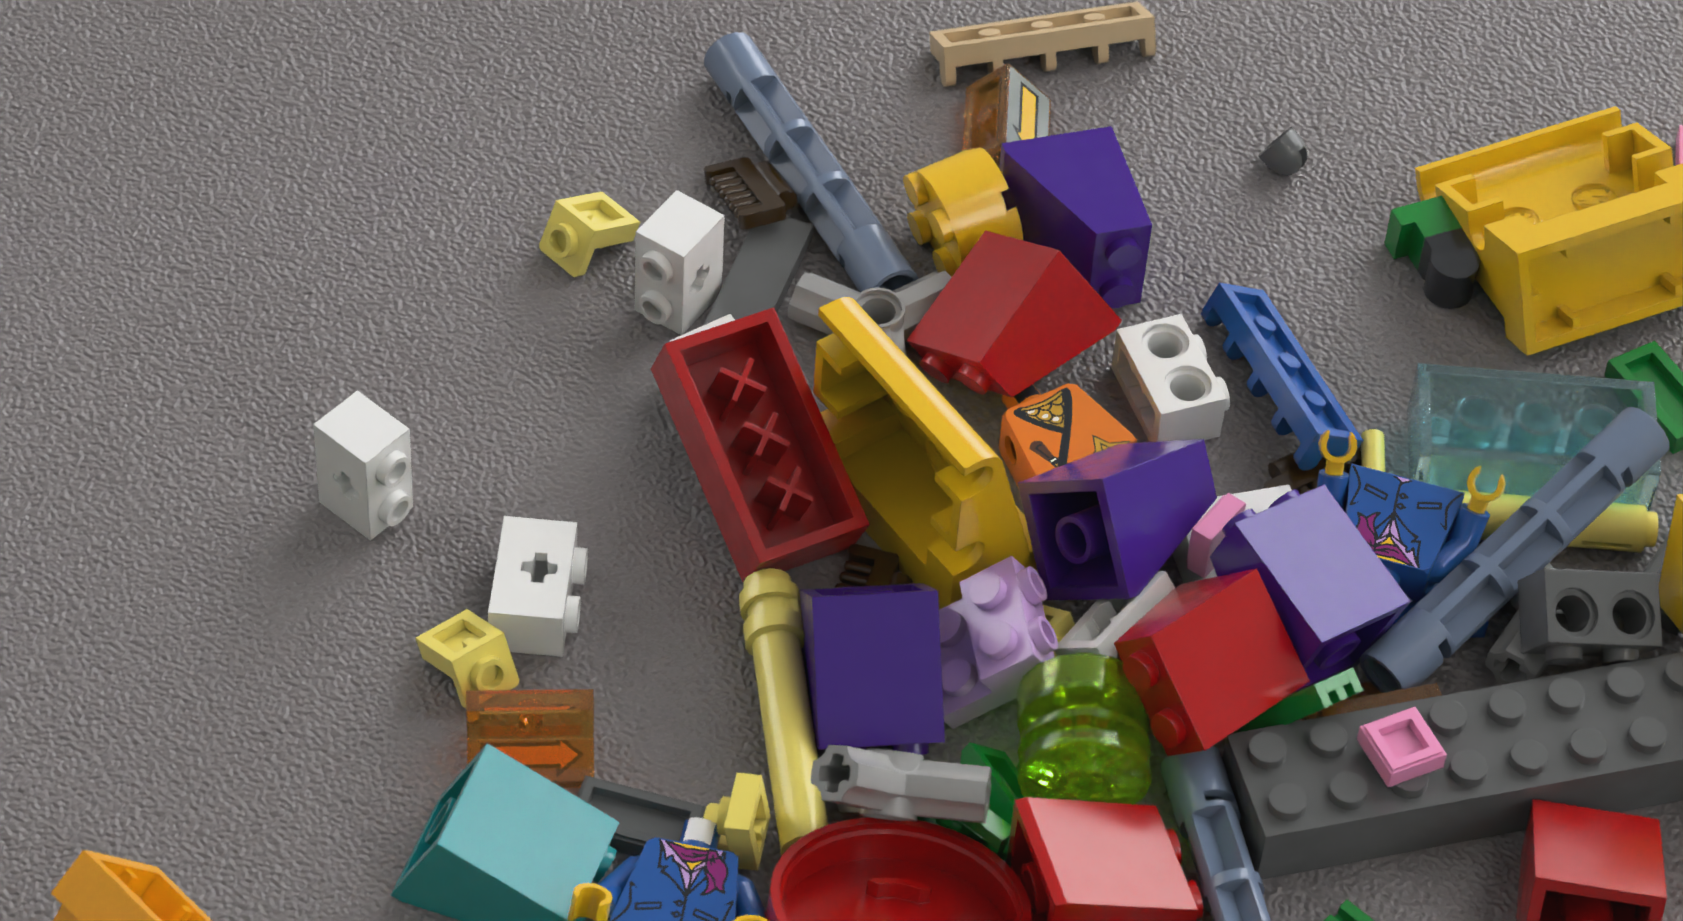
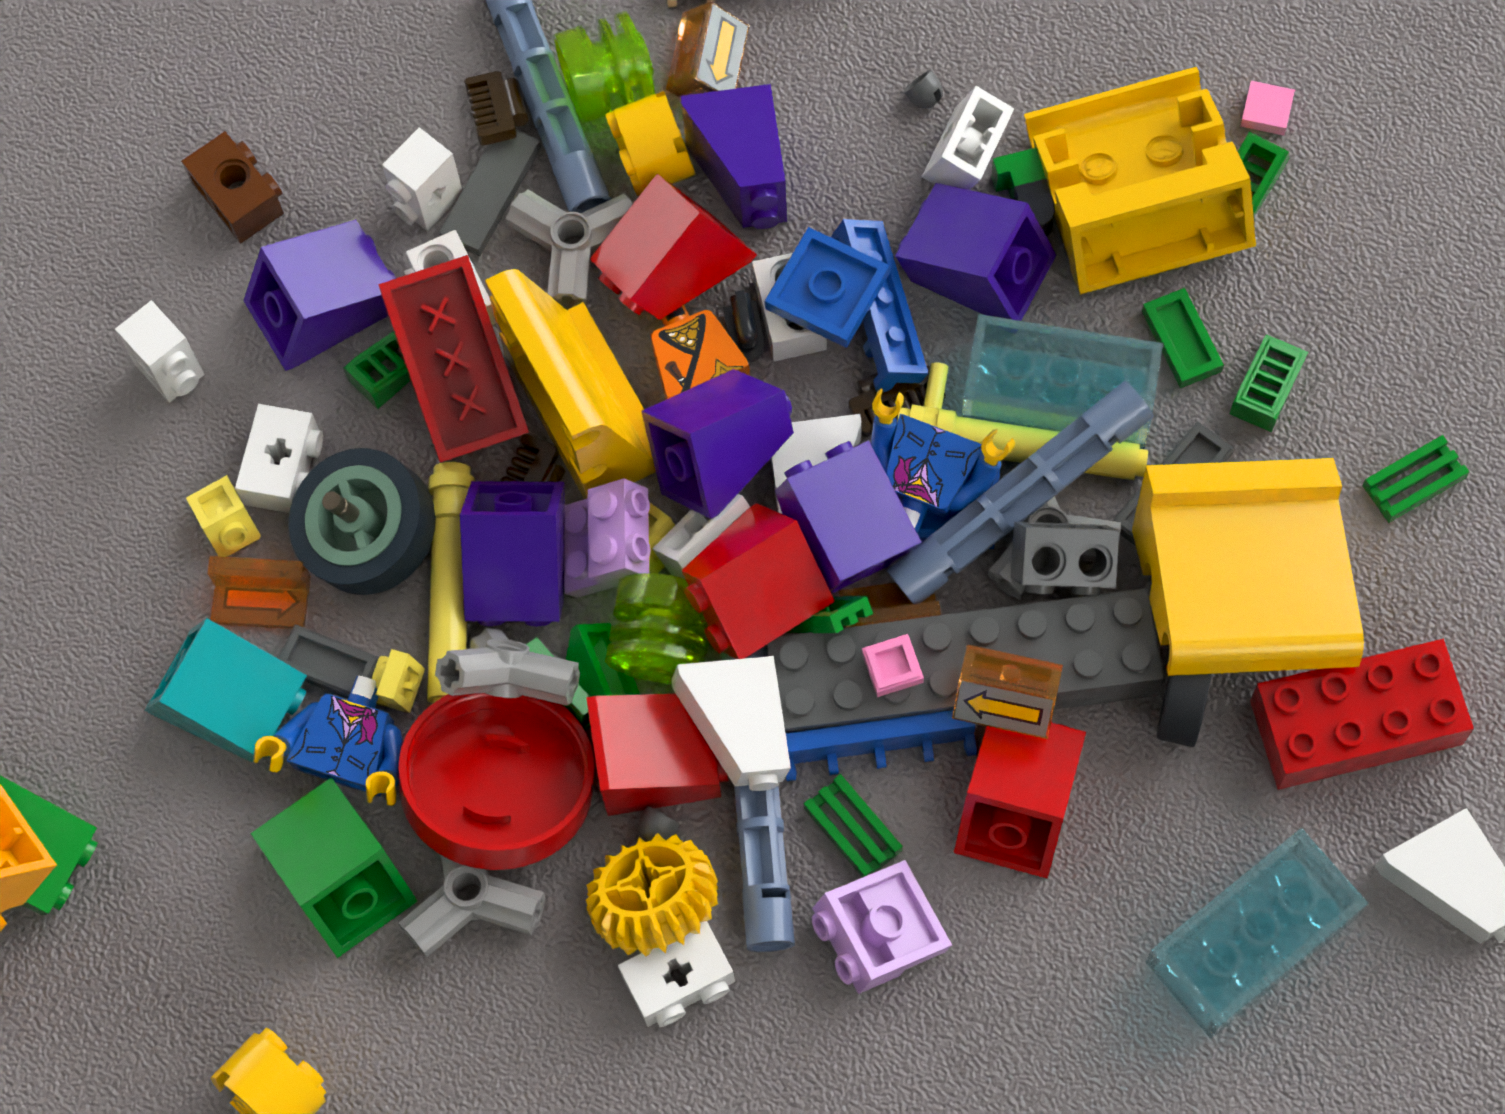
camera: 15 degrees right, 20 degrees up
light yellow bracket [539,191,640,277] -> none
bright pink tile [1186,493,1246,579] -> none
none -> reddish brown brick [181,131,284,244]
none -> slope [243,219,396,371]
none -> wheel [289,448,436,595]
none -> green slope [343,331,411,409]
none -> clear neon green wheel [553,10,655,124]
none -> white slope [672,656,791,791]
none -> black piece [723,290,765,362]
none -> blue plate [764,227,890,348]
none -> blue hinge [786,710,977,782]
none -> dark purple slope [895,183,1056,329]
none -> white brick [922,86,1014,190]
none -> panel [952,644,1063,739]

